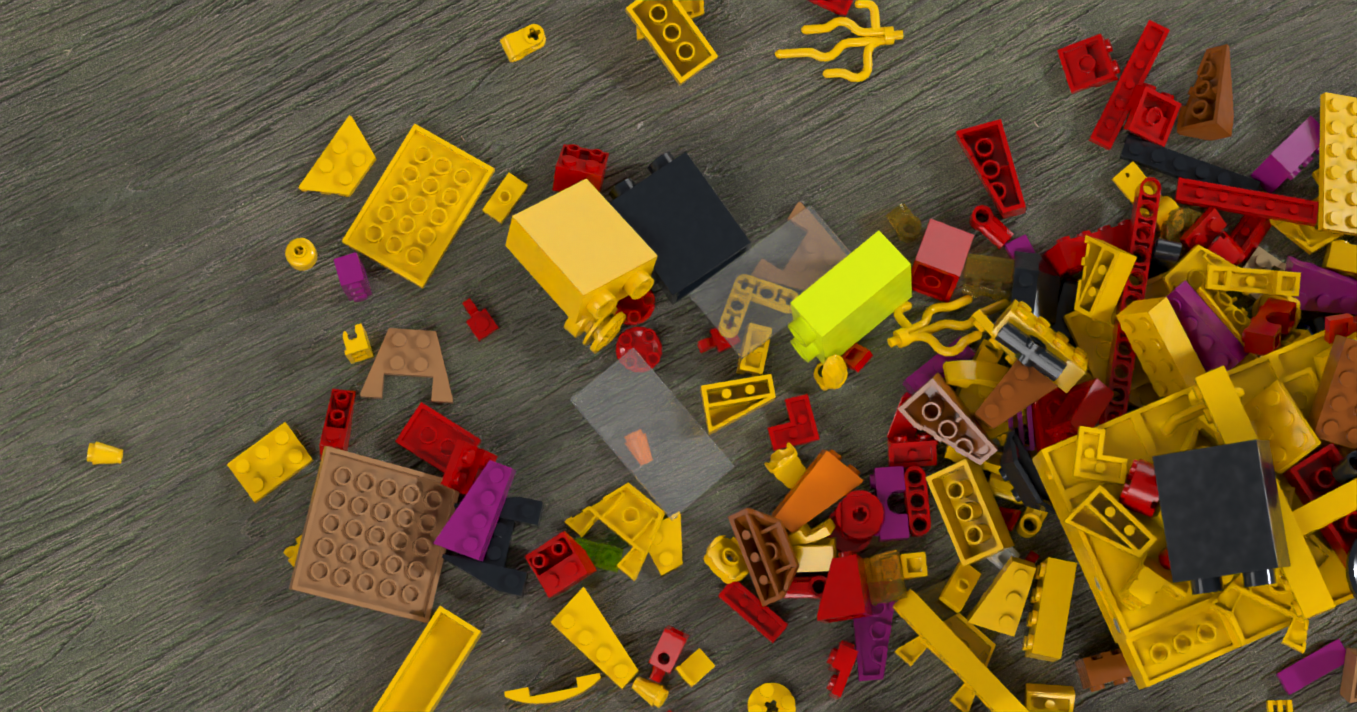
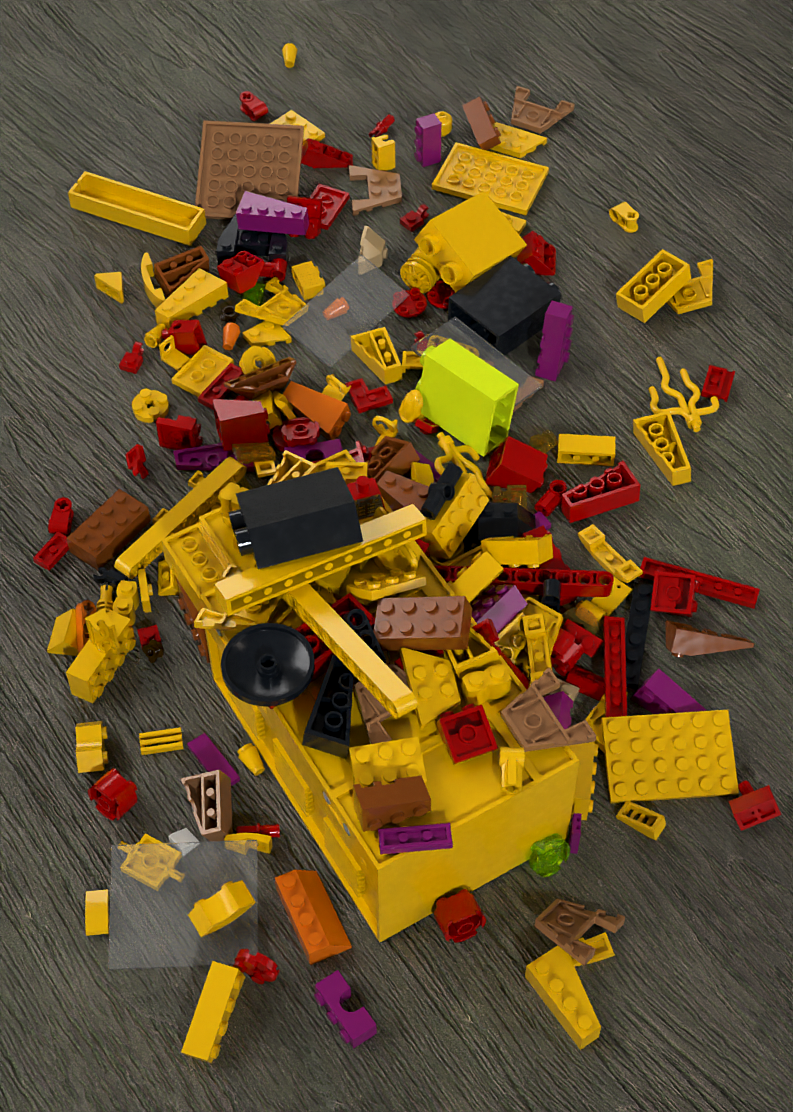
camera: 85 degrees right, 25 degrees down
red plate [1057,33,1120,94] -> none
none -> dark orange wedge [154,246,209,298]
none -> yellow plate [171,345,234,397]
none -> dark brown plate [219,306,240,323]
none -> orange cone [222,322,241,351]
none -> yellow cone [237,743,265,776]
none -> red piece [239,91,268,121]
none -> red piece [259,258,287,282]
none -> yellow brick [292,261,325,301]
none -> torso [347,476,386,520]
none -> tan slope [358,226,388,275]
none -> red axle [369,114,395,138]
none -> yellow piece [372,416,398,446]
none -> dark orange wedge [462,96,501,150]
none -> medium nougat wing [511,86,575,134]
none -> magenta wedge [535,301,574,382]
none -> yellow brick [557,434,615,466]
none -> yellow slope [578,524,643,583]
none -> yellow wedge [633,411,691,486]

